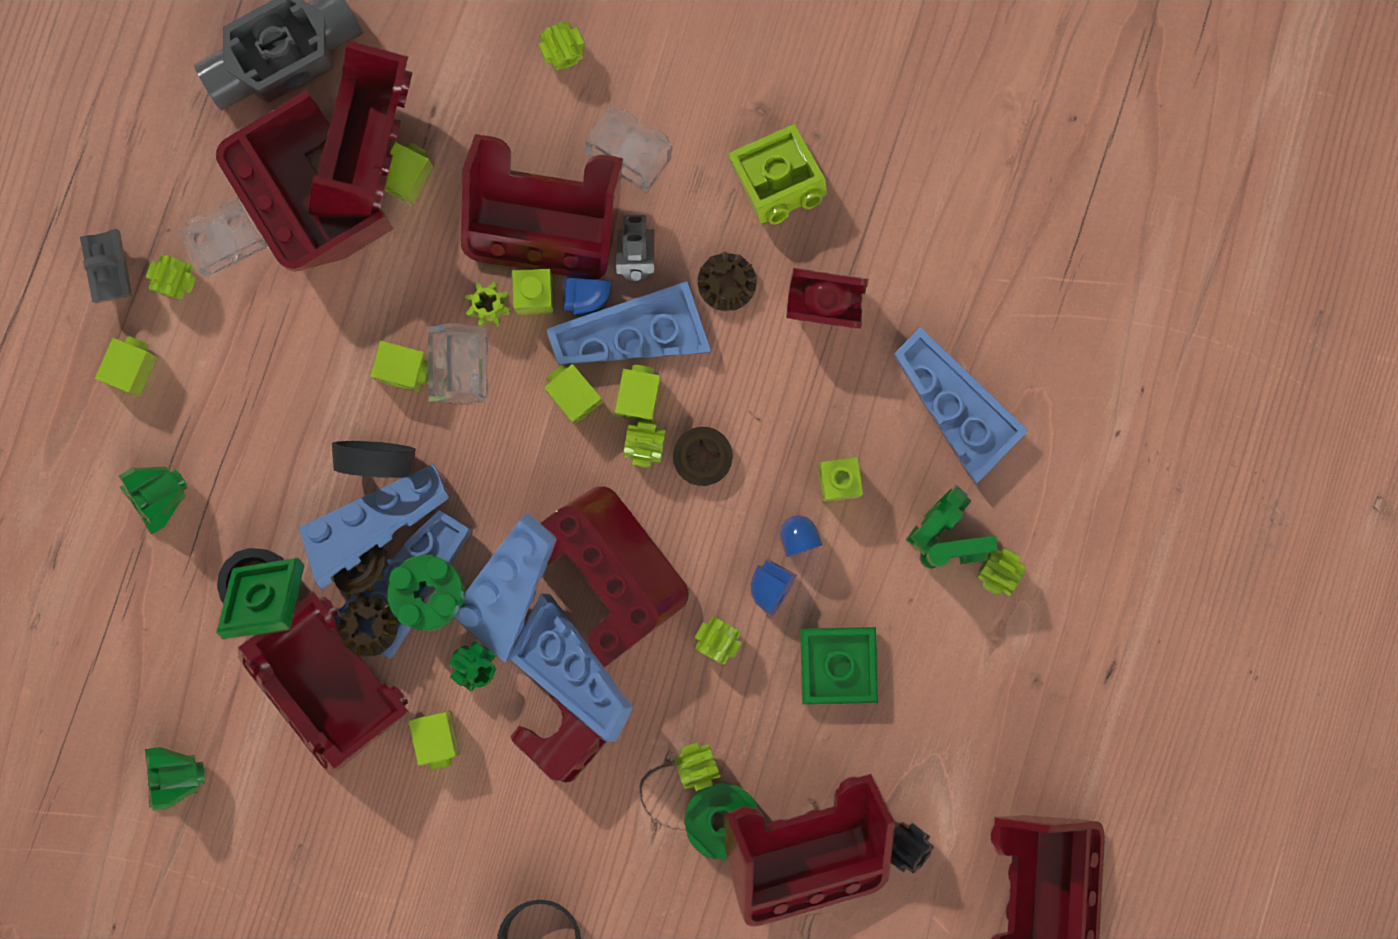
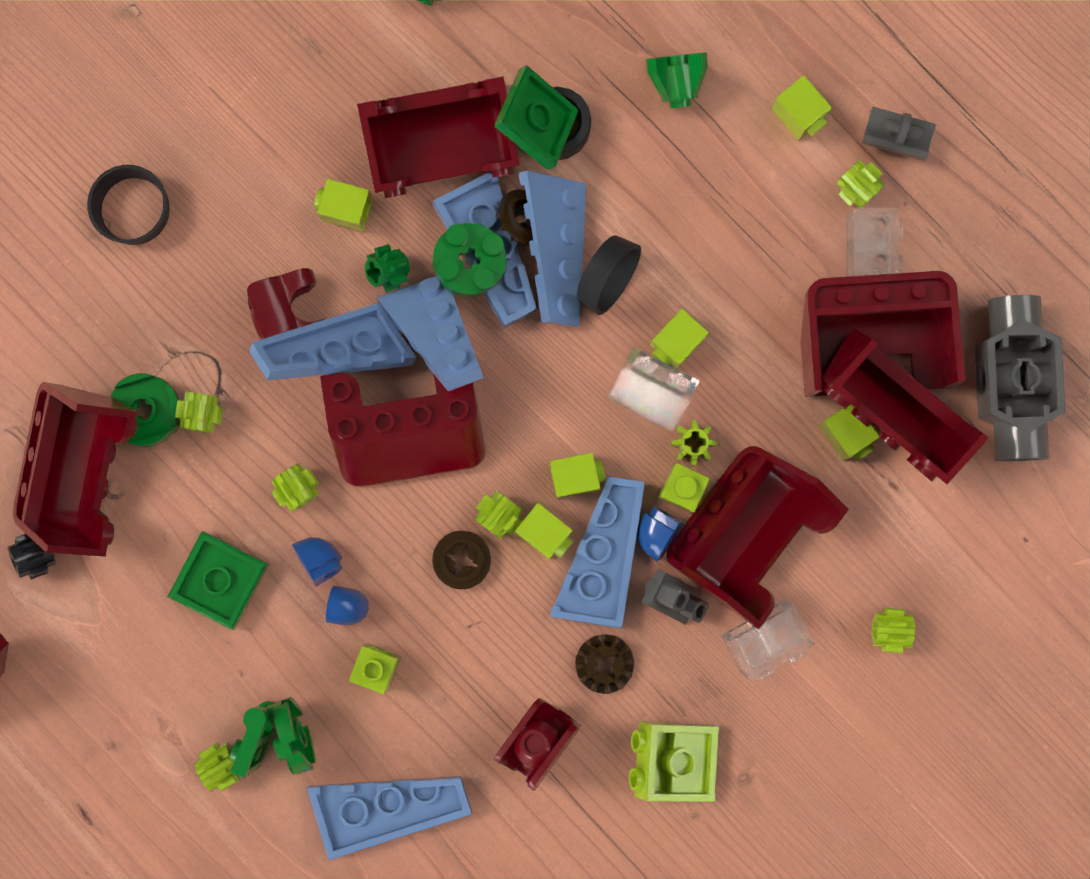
camera: 120 degrees right, 0 degrees up
dark brown gear [337,596,398,657] -> none

